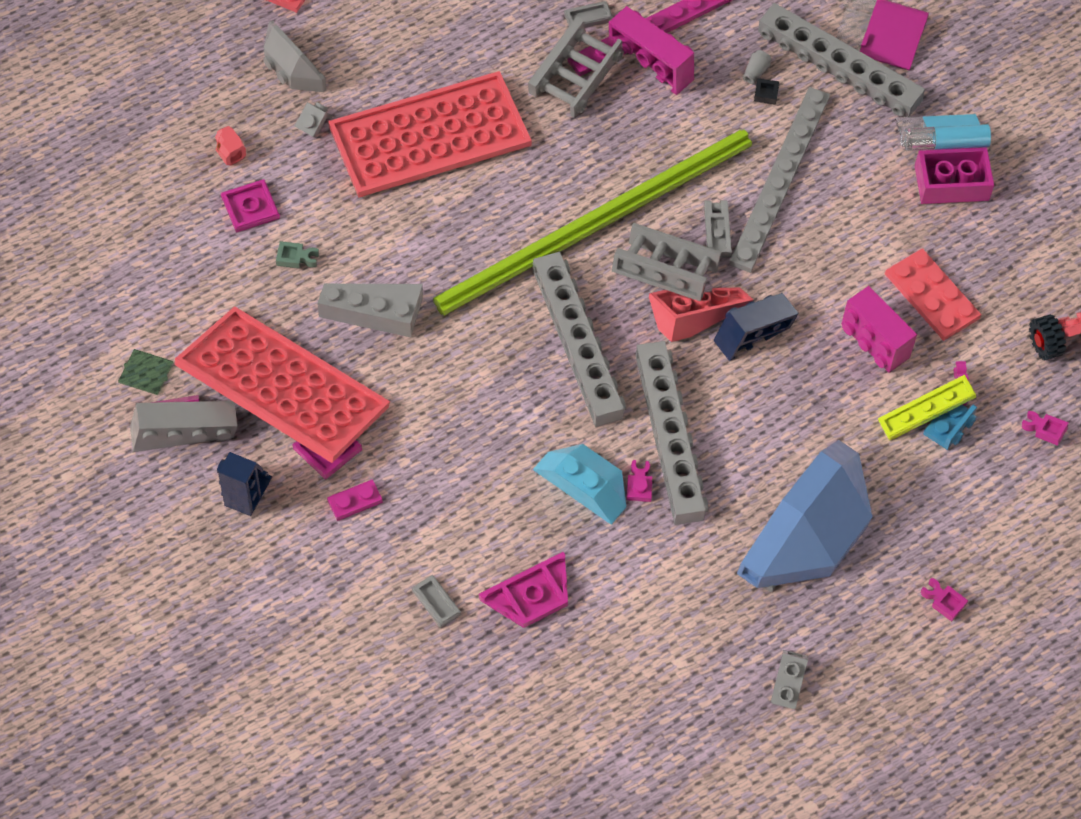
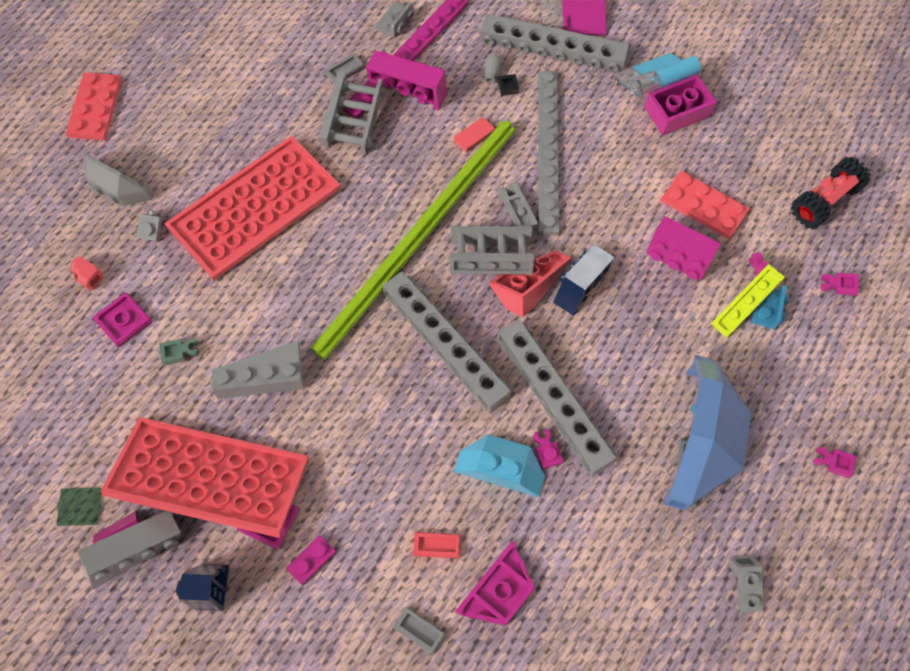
camera: 20 degrees left, 5 degrees up
none -> coral tile [413,532,460,559]
none -> coral tile [454,117,495,152]

